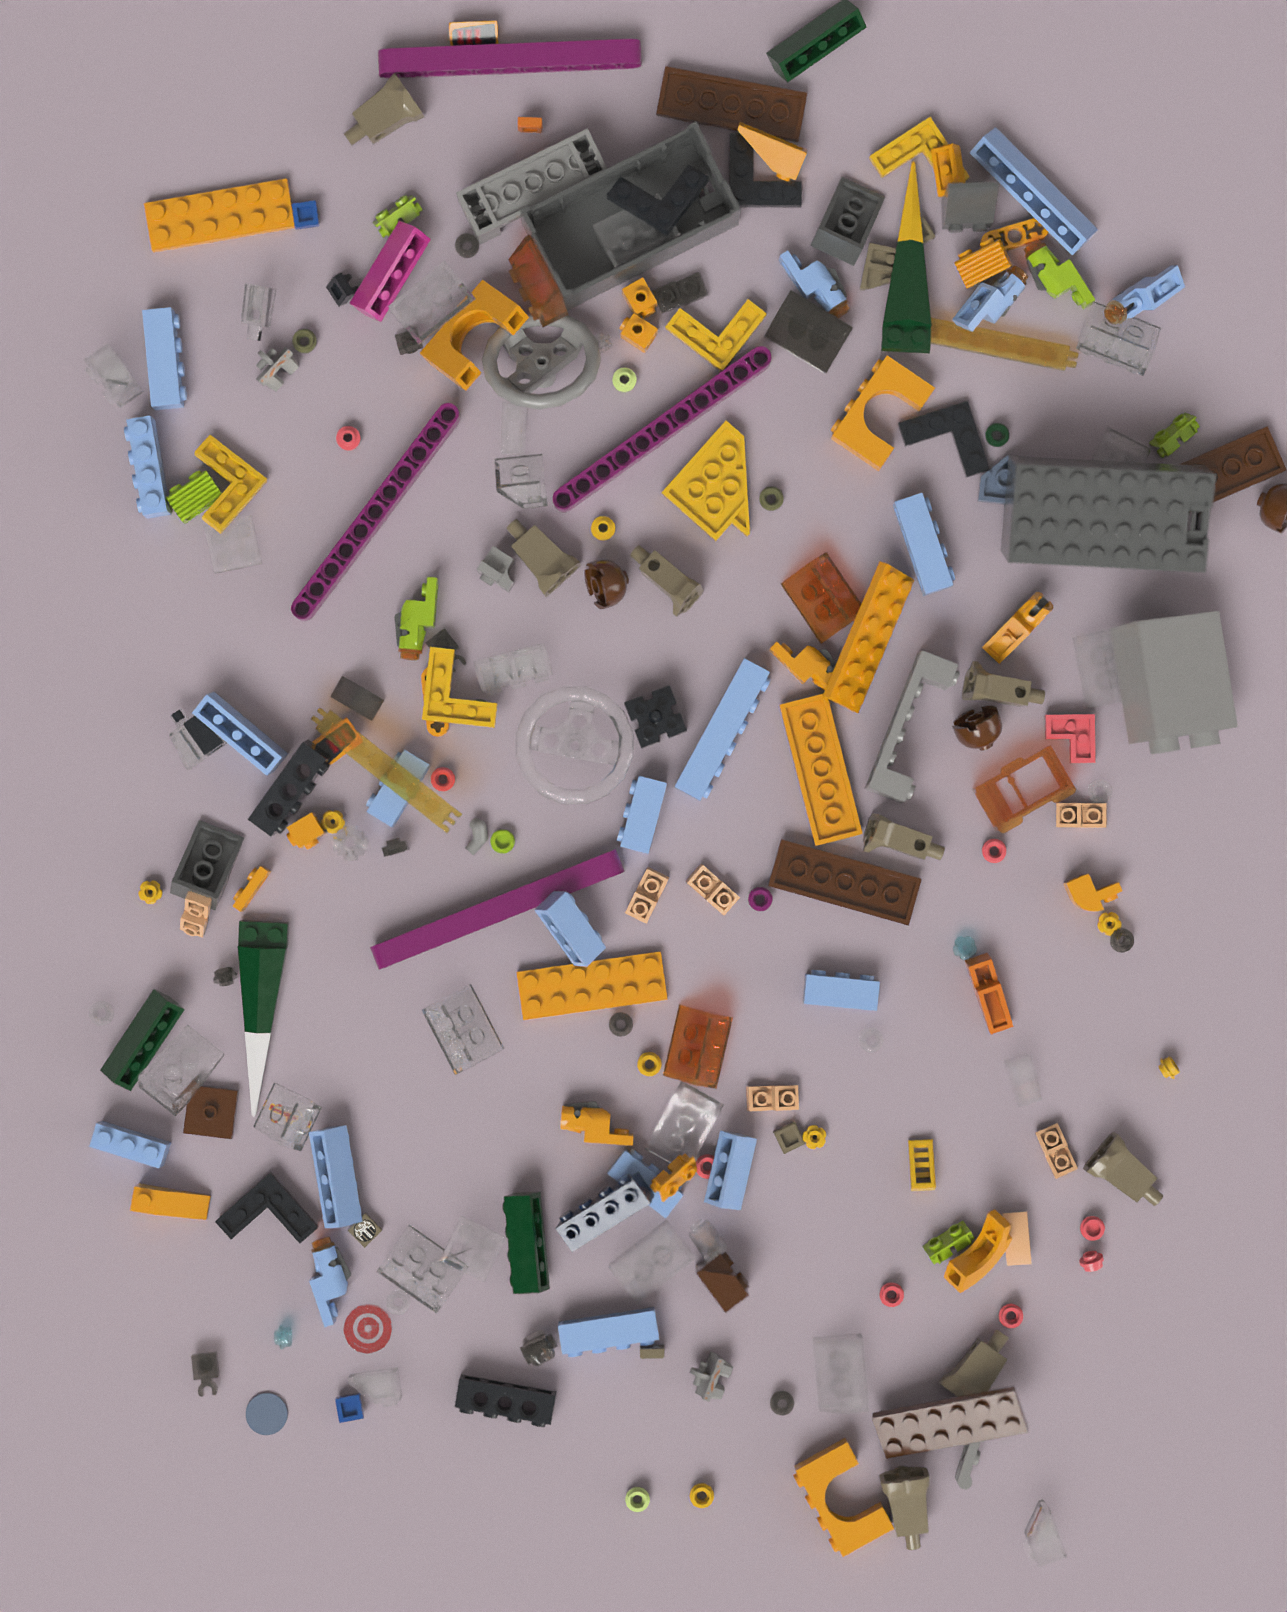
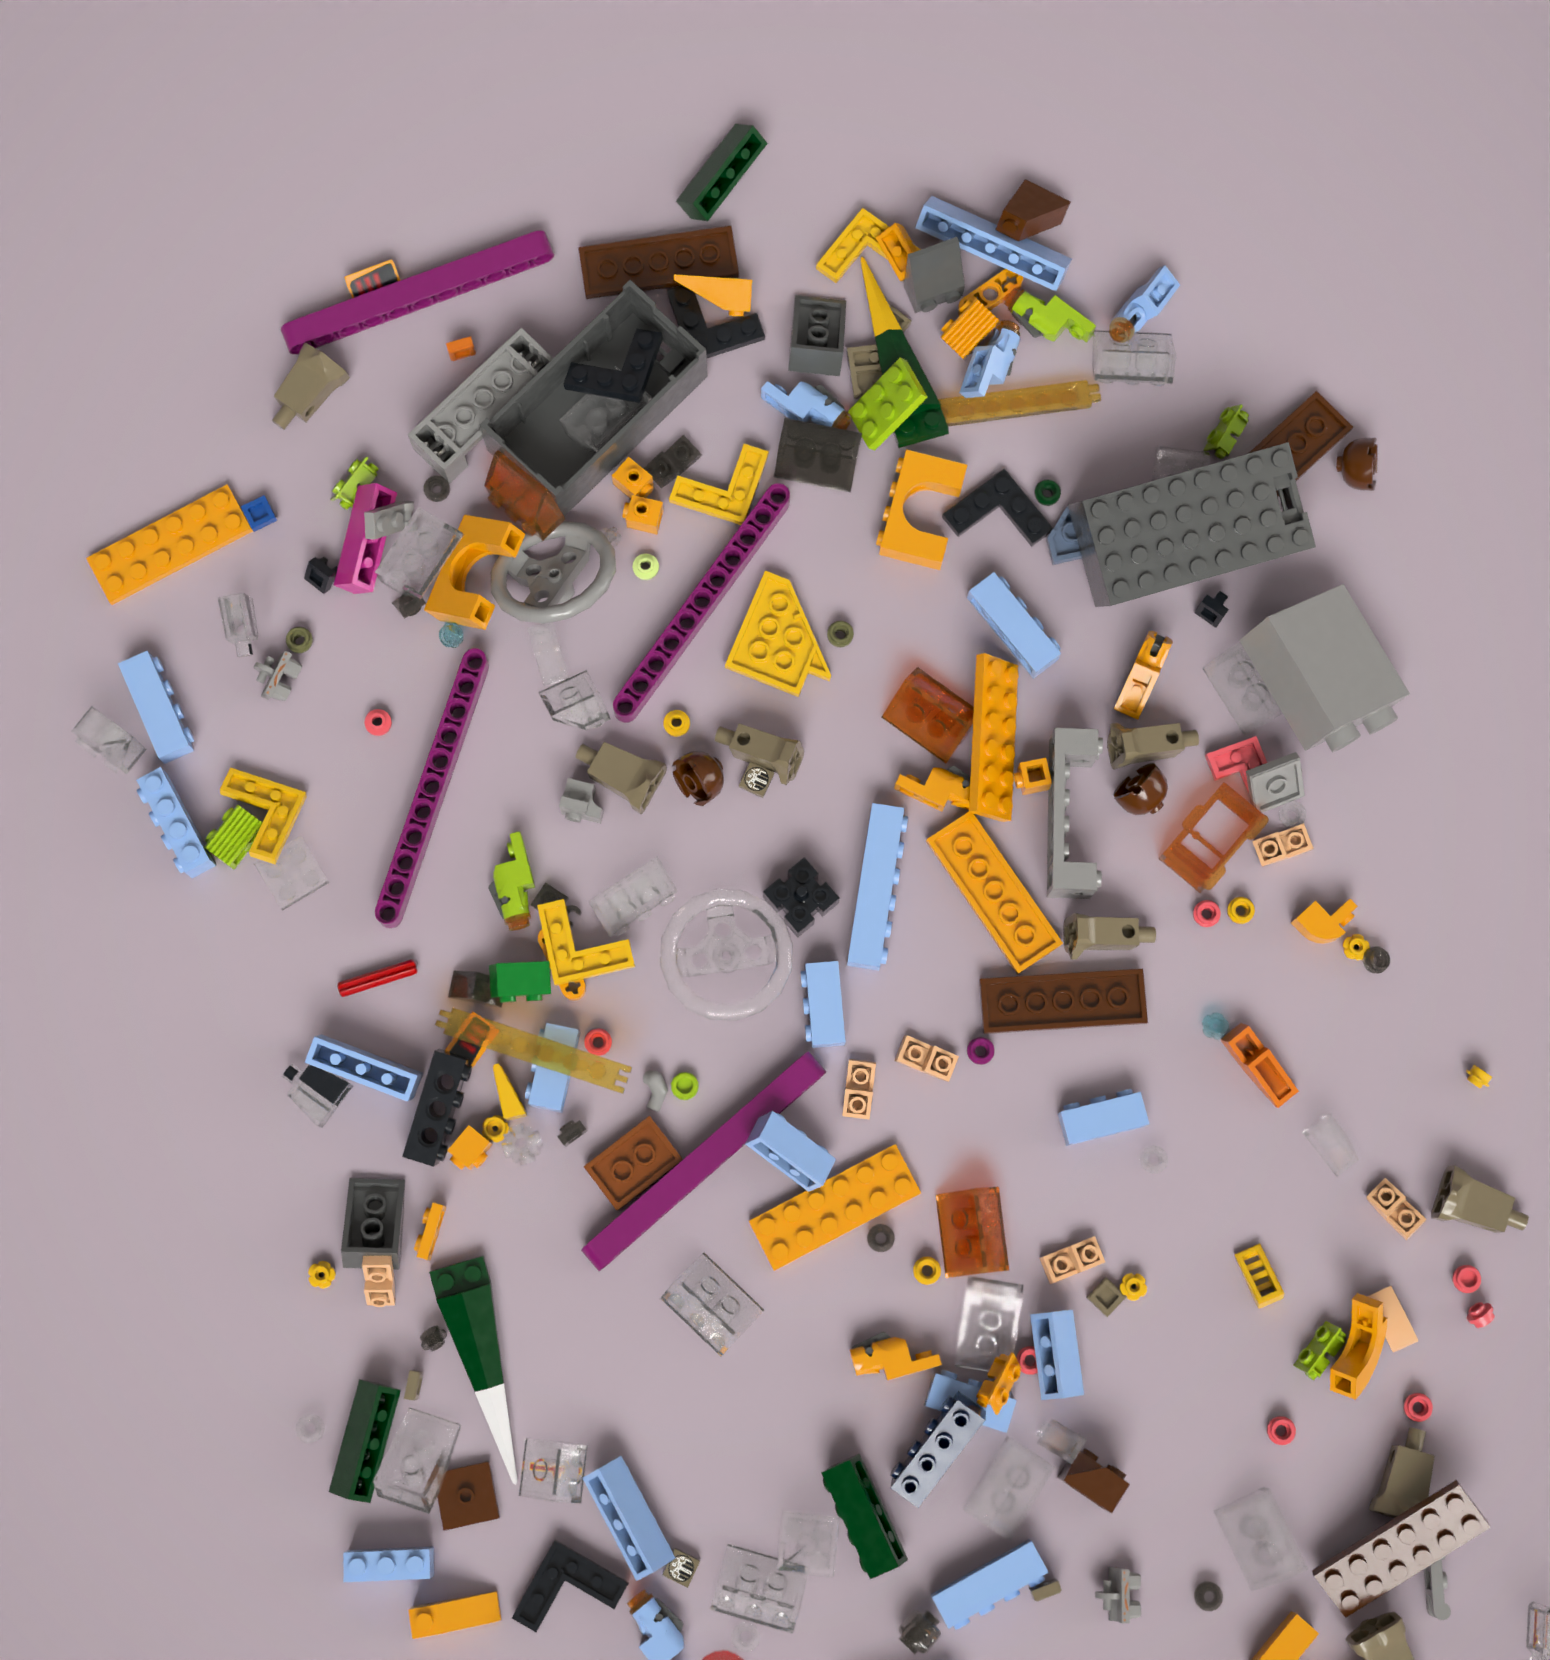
camera: 20 degrees left, 10 degrees down
none -> red axle [337,959,417,997]
none -> light grey plate [364,501,415,540]
none -> dark tan tile [404,1370,424,1401]
none -> clear light blue plate [439,622,464,648]
none -> green brick [489,961,551,1003]
none -> yellow slope [492,1063,527,1121]
none -> dark orange plate [584,1116,683,1211]
none -> dark tan tile [739,762,775,798]
none -> lime plate [848,357,928,451]
none -> reddish brown slope [996,179,1071,241]
none -> light orange brick [1014,758,1052,795]
none -> black tile [1195,591,1229,628]
none -> yellow plate [1227,897,1255,924]
none -> light grey tile [1246,752,1305,815]

